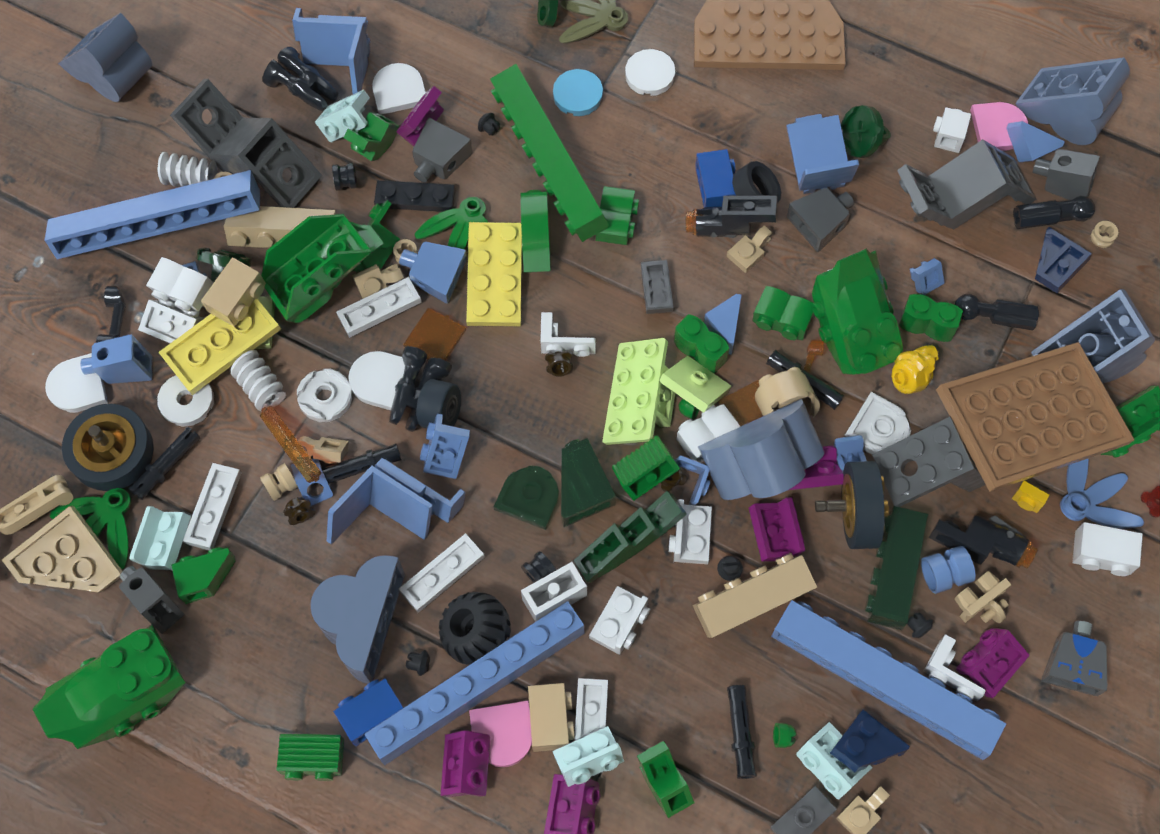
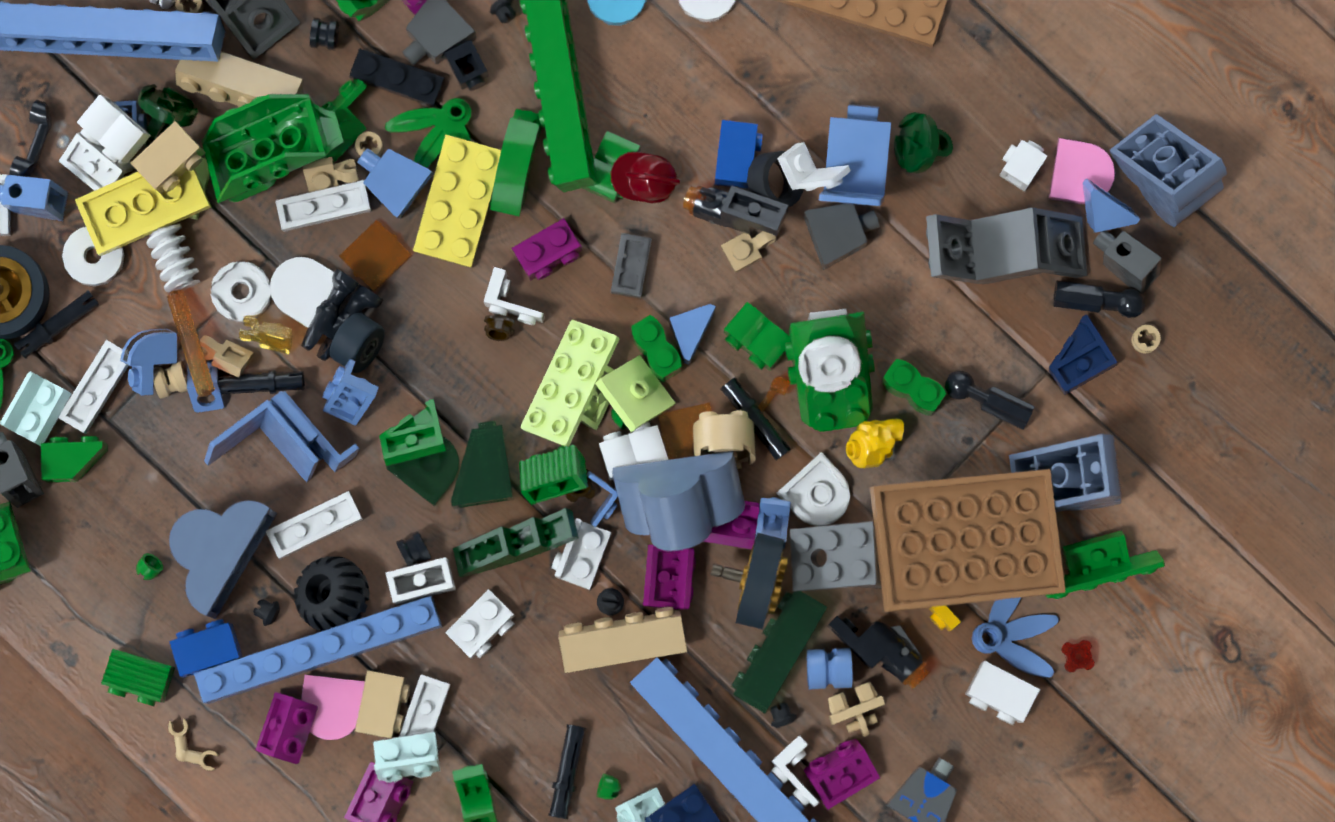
camera: 15 degrees right, 15 degrees up
dark brown plate [283,497,315,525] -> none
medium blue tile [910,258,944,295] -> none
none -> medium blue brick [120,329,177,395]
none -> green hinge [136,553,163,580]
none -> tan arm [168,719,219,771]
none -> clear yellow plate [239,315,293,354]
none -> green wing [379,399,446,466]
none -> black brick [444,40,489,91]
none -> magenta bracket [512,218,582,281]
none -> dark red piece [611,152,680,203]
none -> white bracket [777,142,851,191]
none -> white tile [798,336,861,392]

